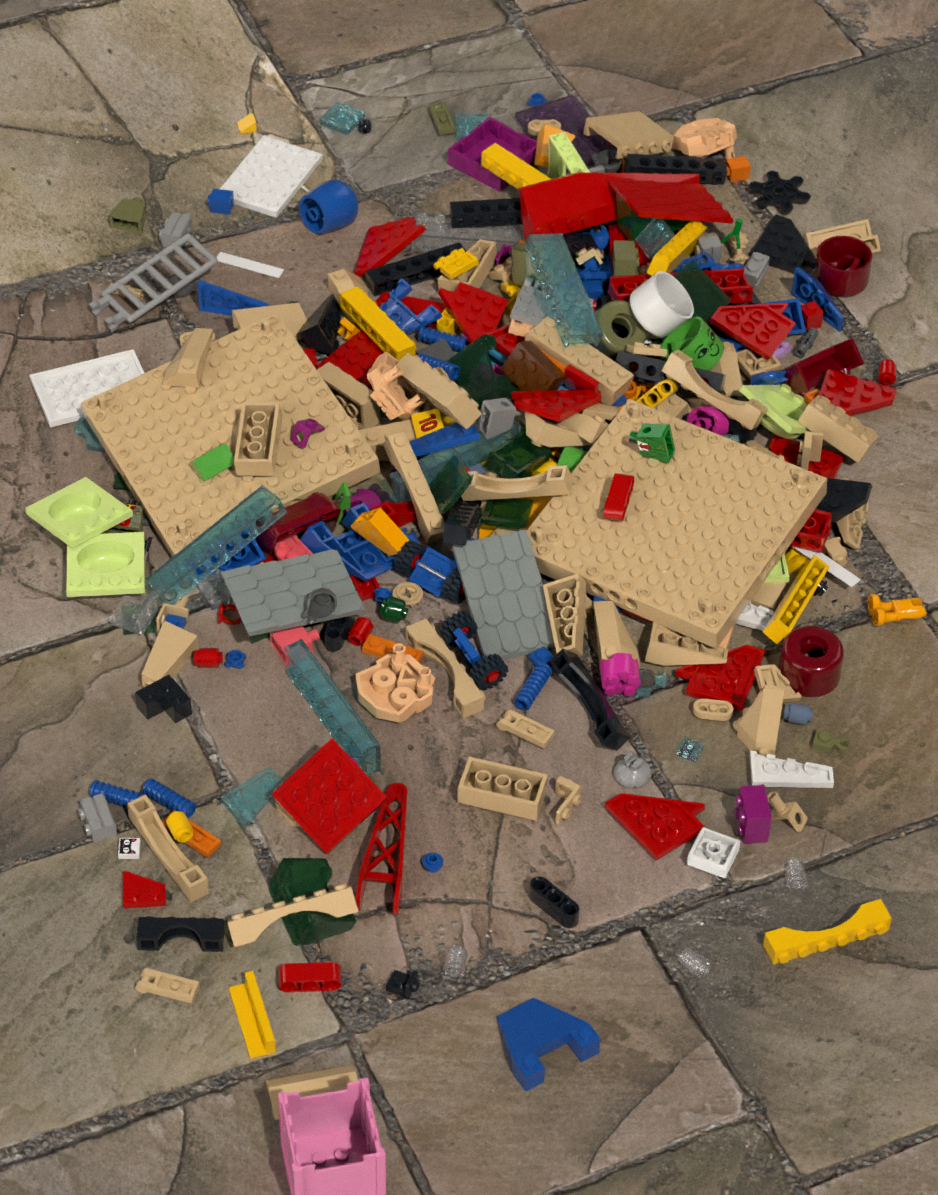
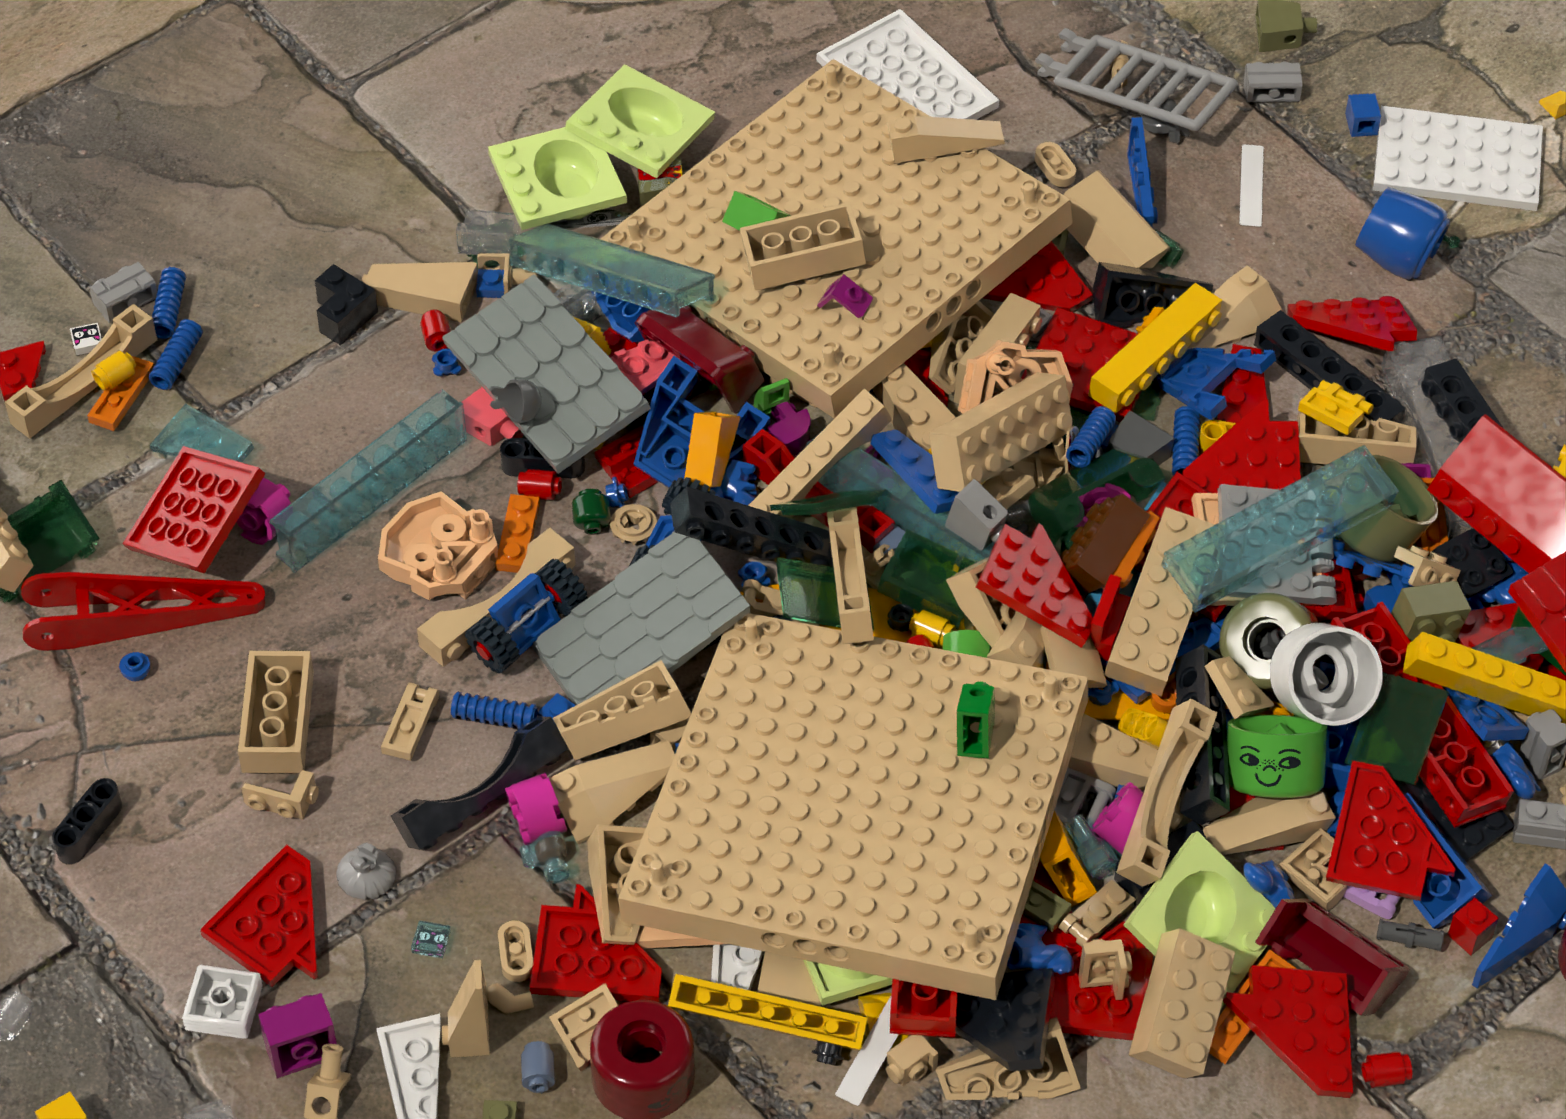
camera: 75 degrees right, 5 degrees up
red beam [604,473,634,521] -> none

